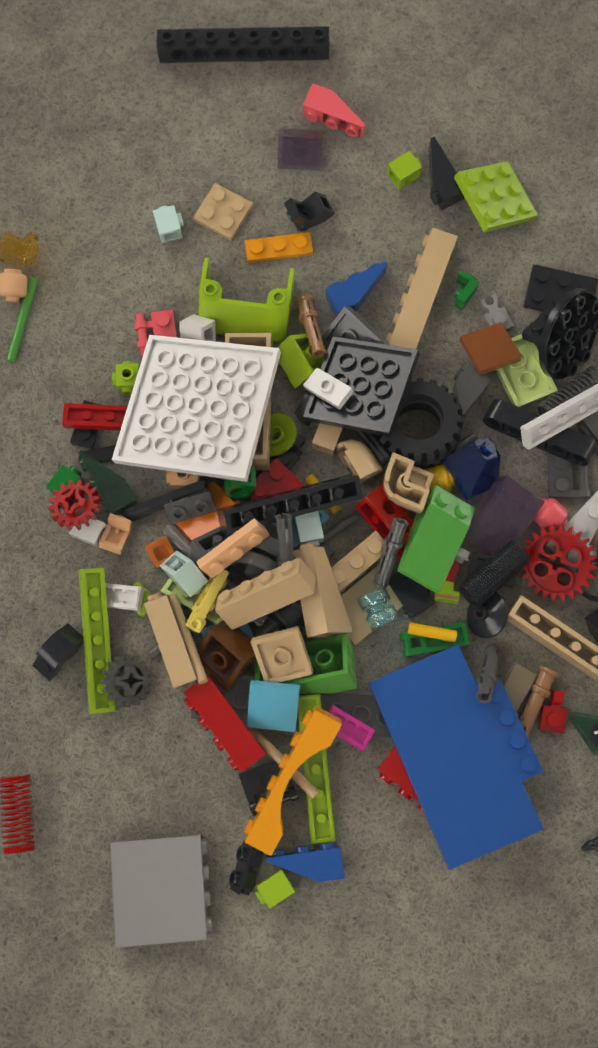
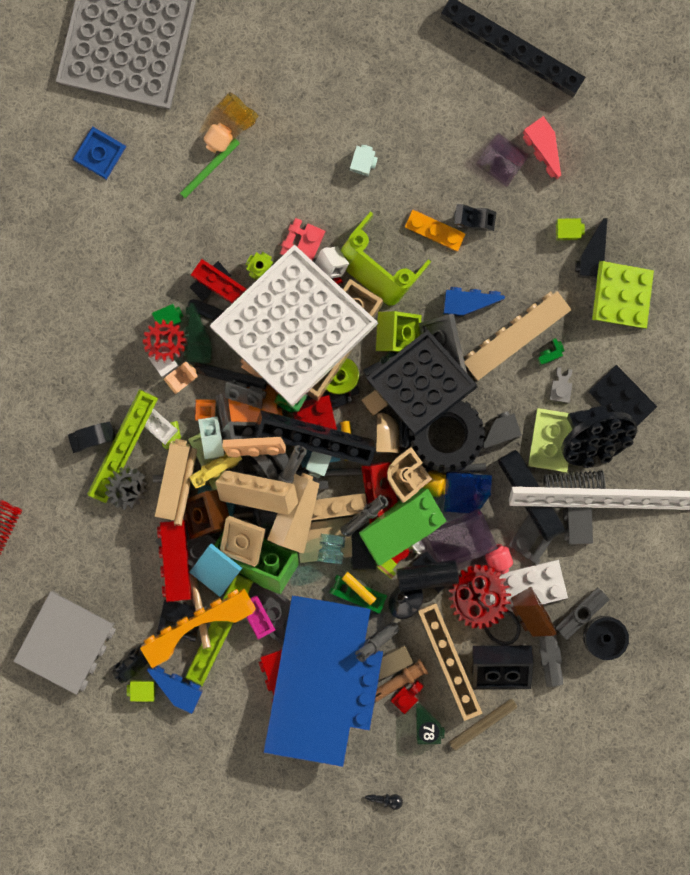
camera: 30 degrees right, 10 degrees up
tan plate [193,183,253,241] -> none
medium nougat pin [294,294,327,359] -> none
white plate [303,368,354,410] -> none
dark orange tile [459,322,522,376] -> none

